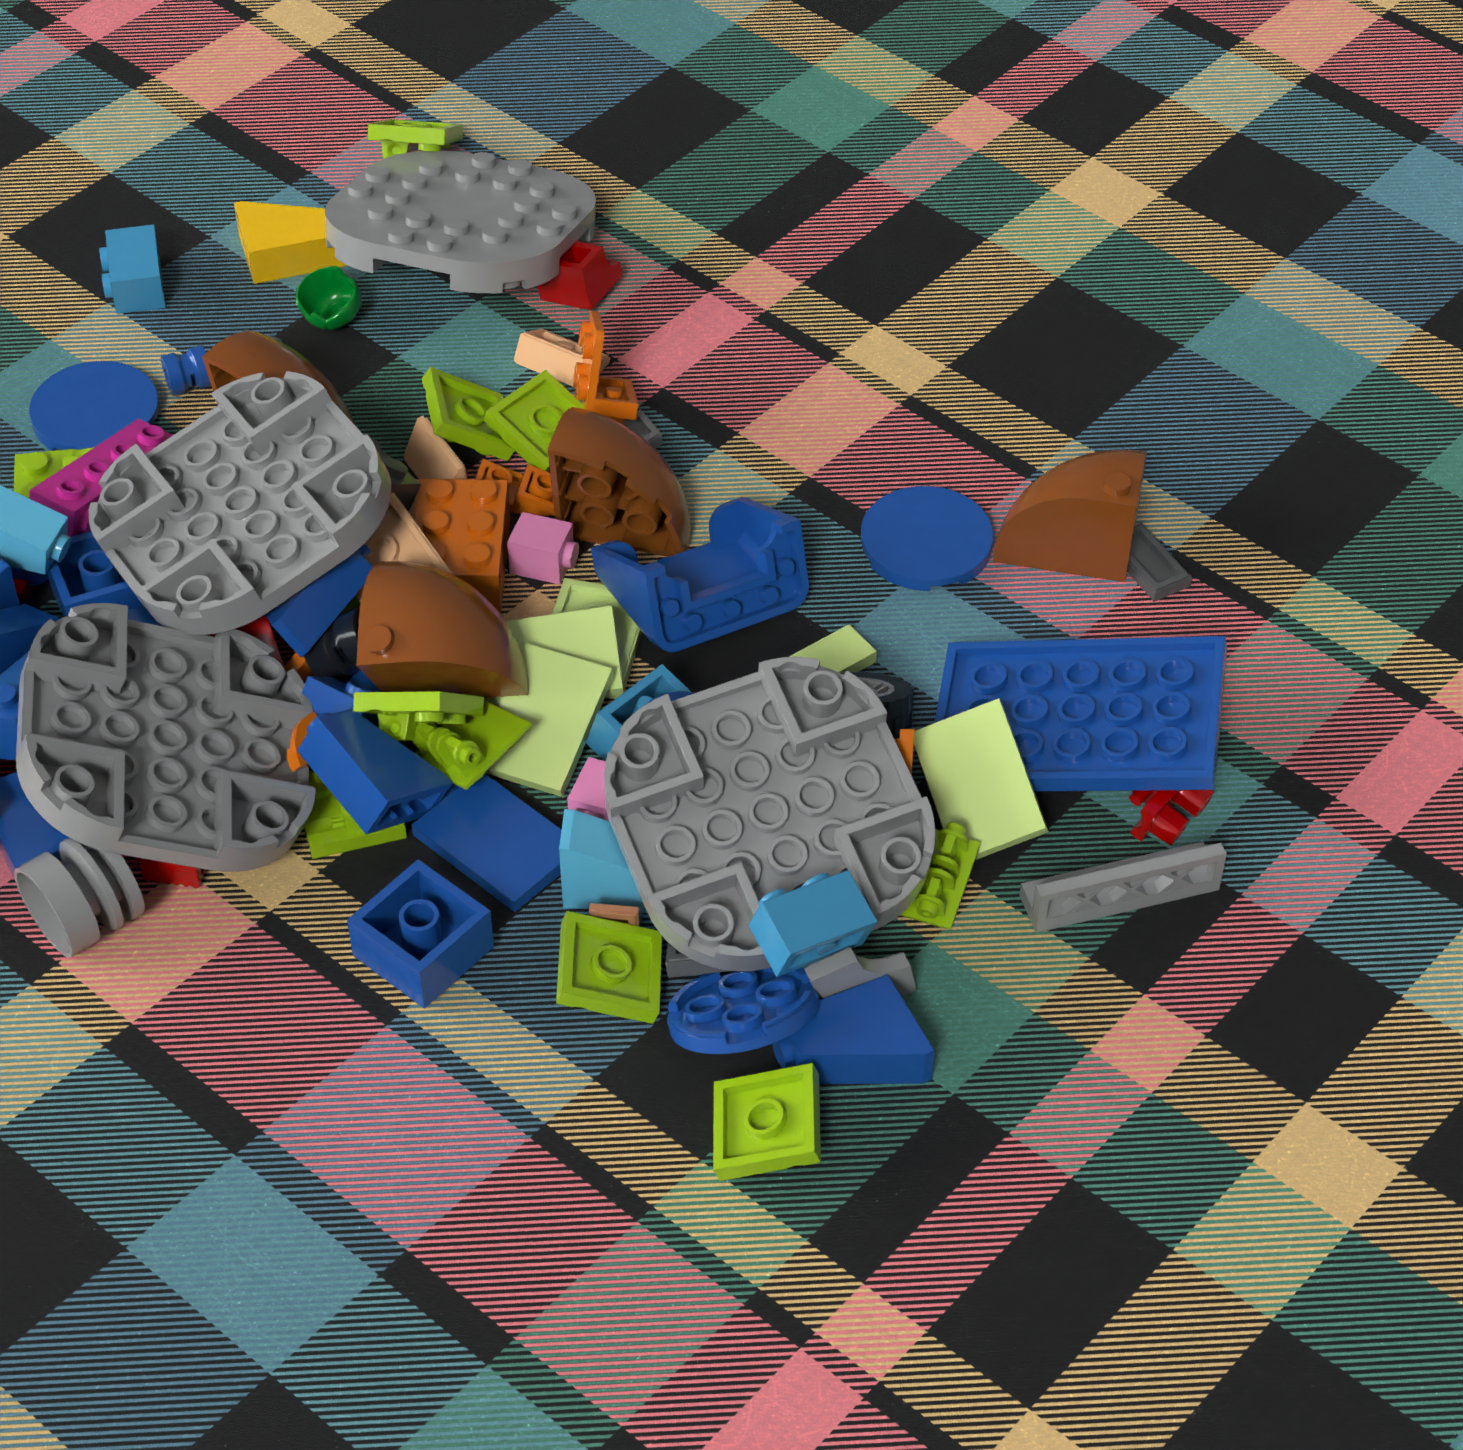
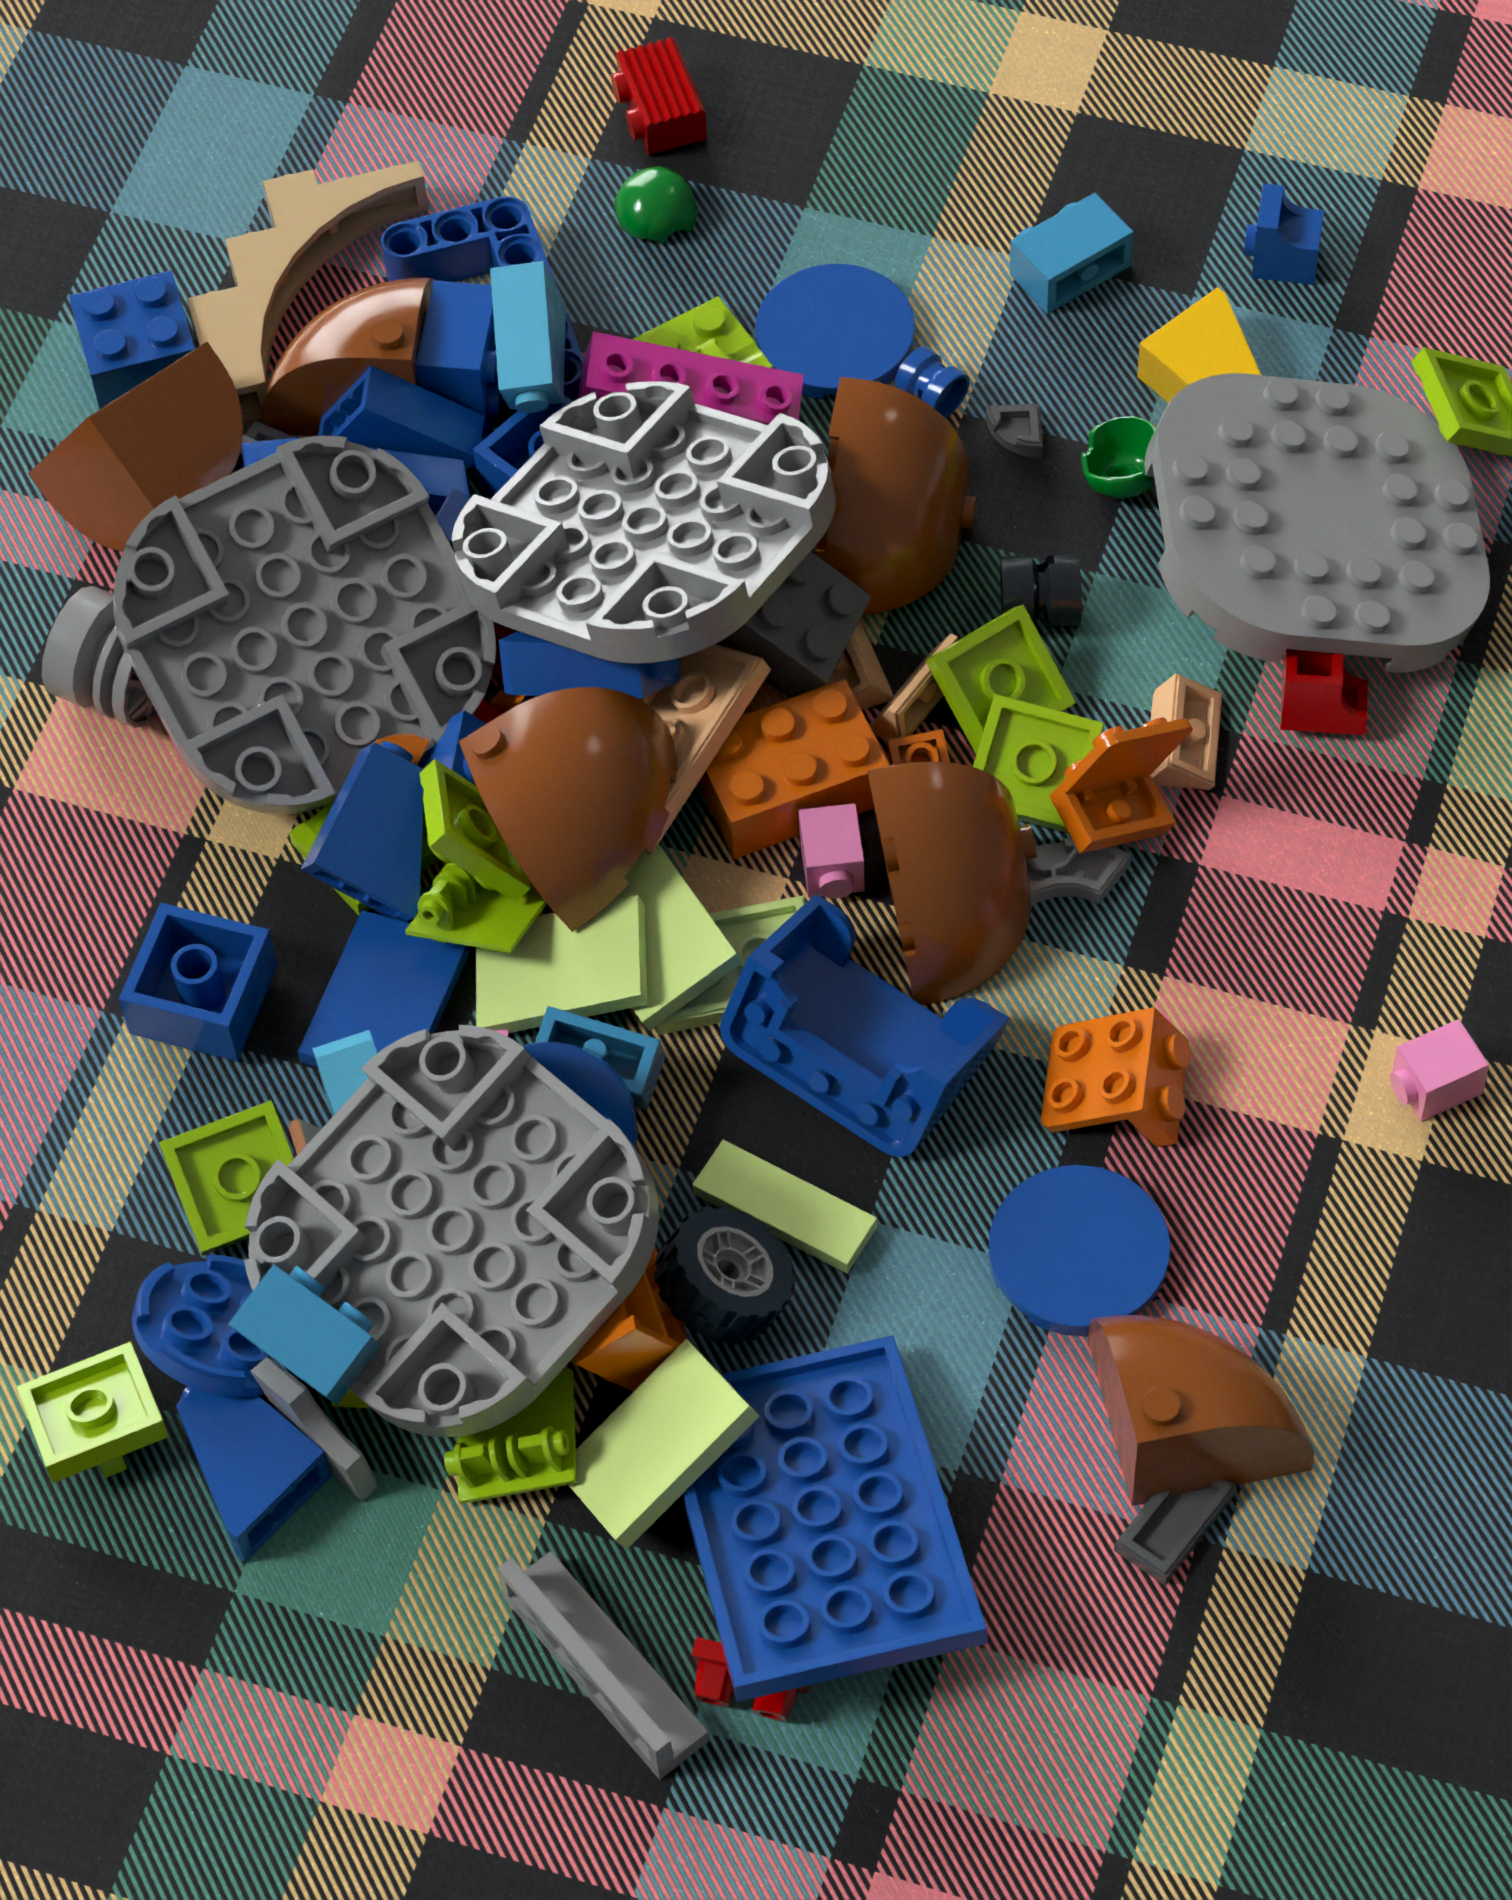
camera: 70 degrees right, 10 degrees up
none -> black wheel [1000,554,1082,627]
none -> orange bracket [1041,1007,1191,1147]
none -> blue brick [1244,183,1324,285]
none -> bright pink brick [1390,1019,1489,1122]

